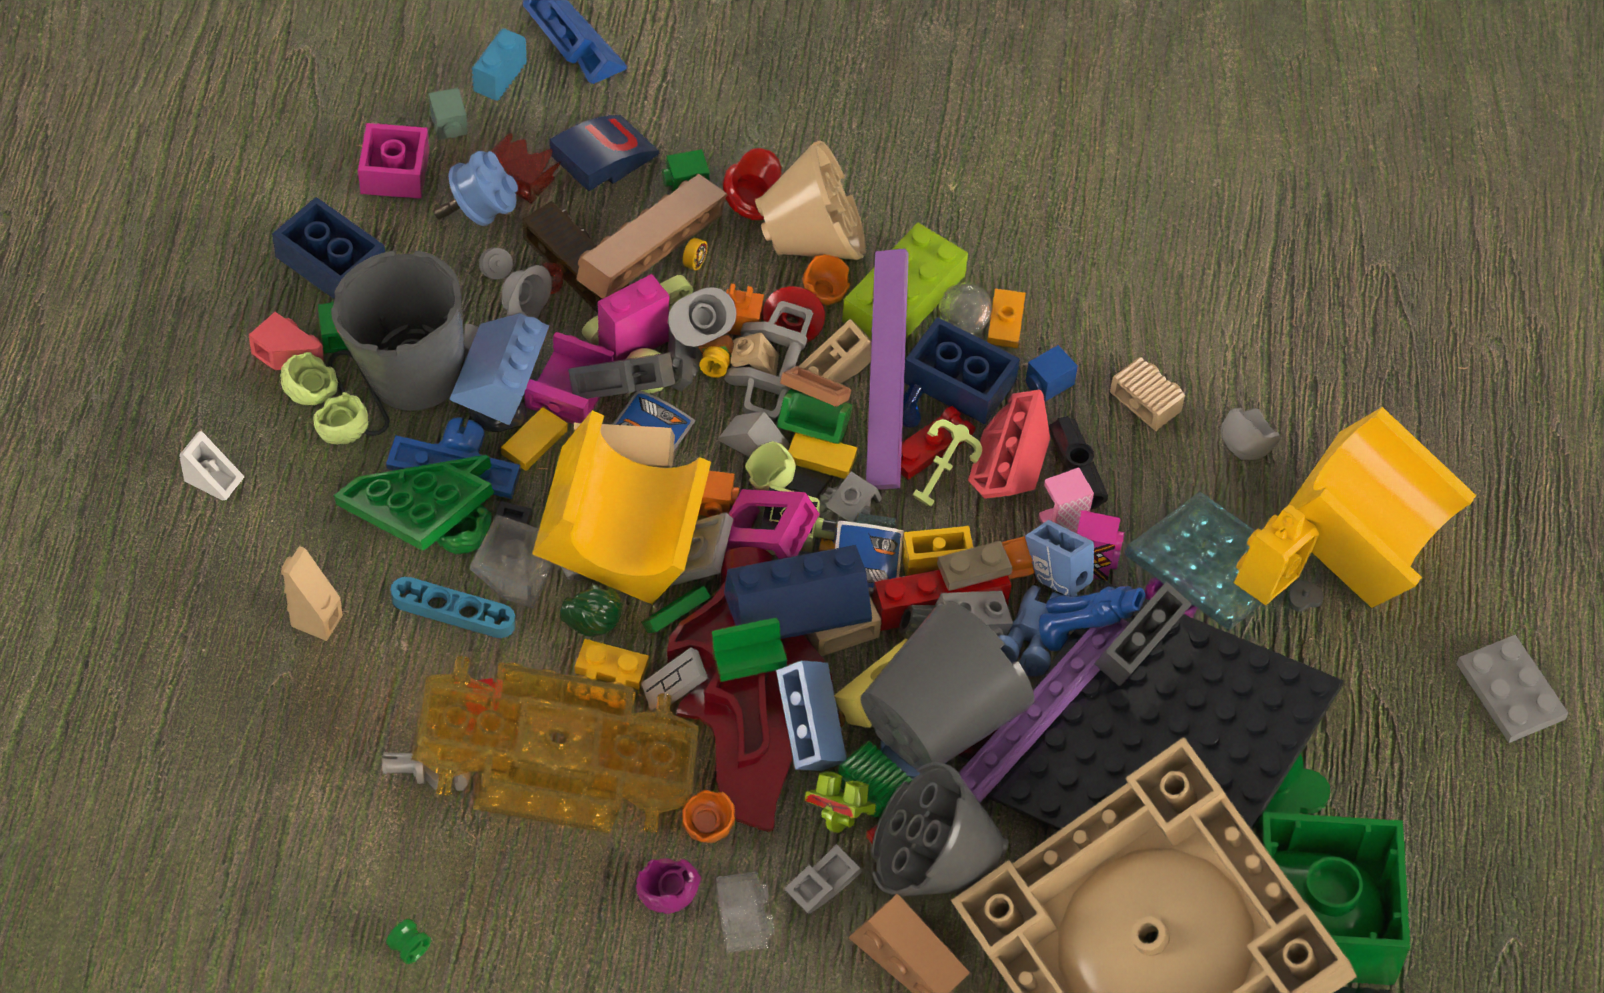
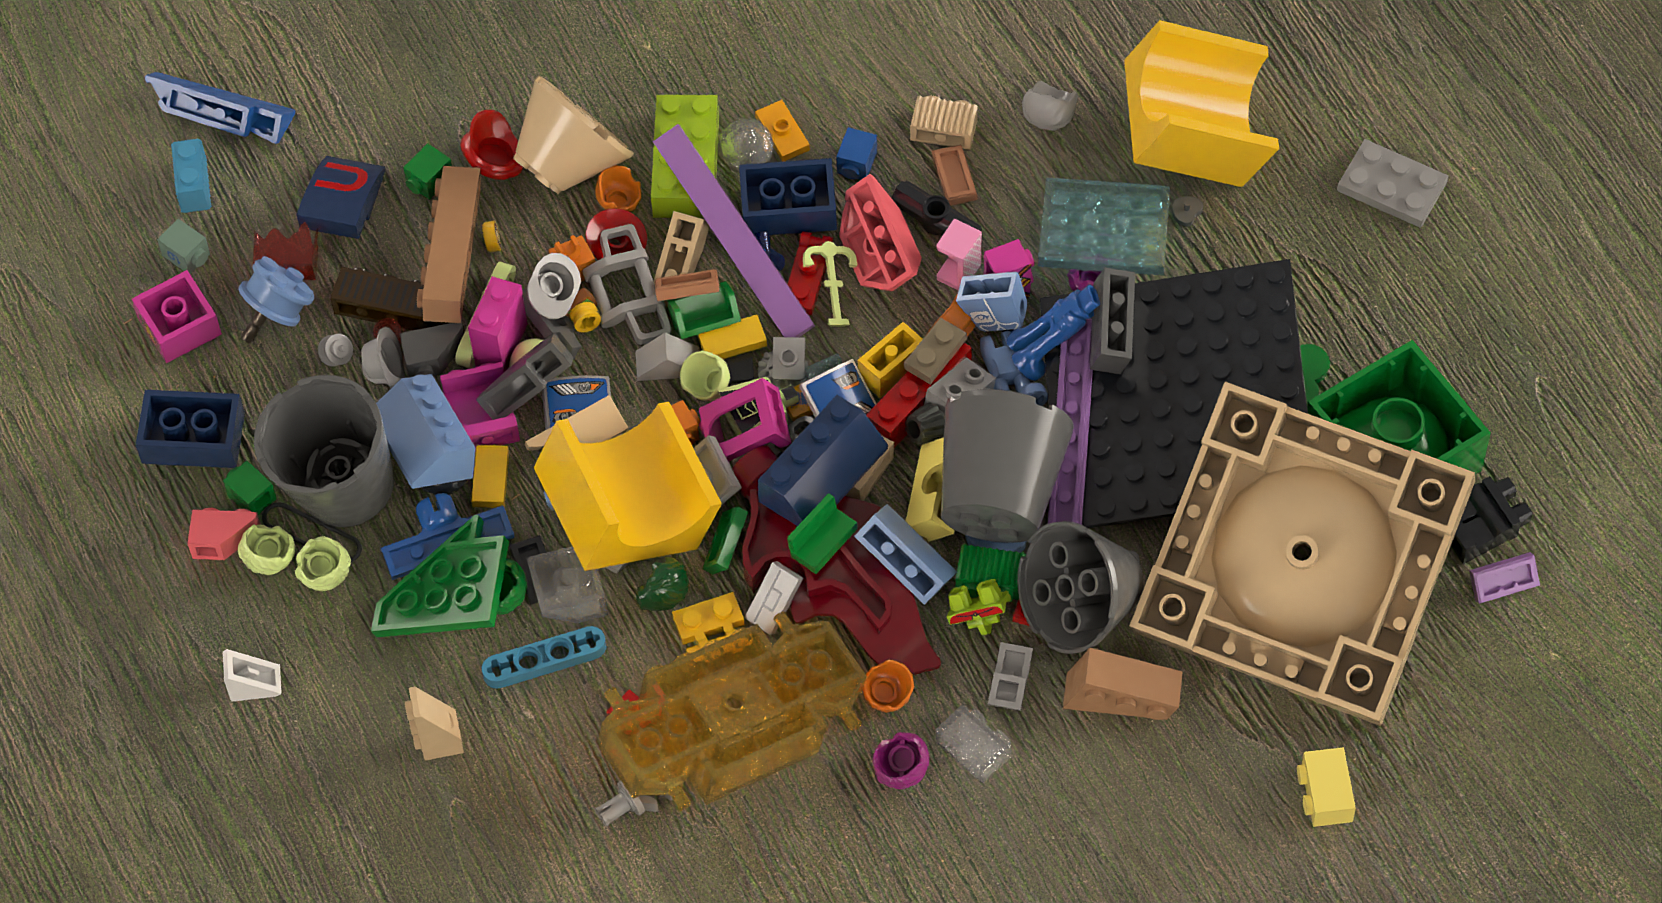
camera: 30 degrees left, 5 degrees up
tan bracket [730,332,779,376] -> none
yellow hinge [1234,504,1319,606] -> none
none -> dark grey slope [400,321,464,377]
none -> nougat tile [932,144,977,206]

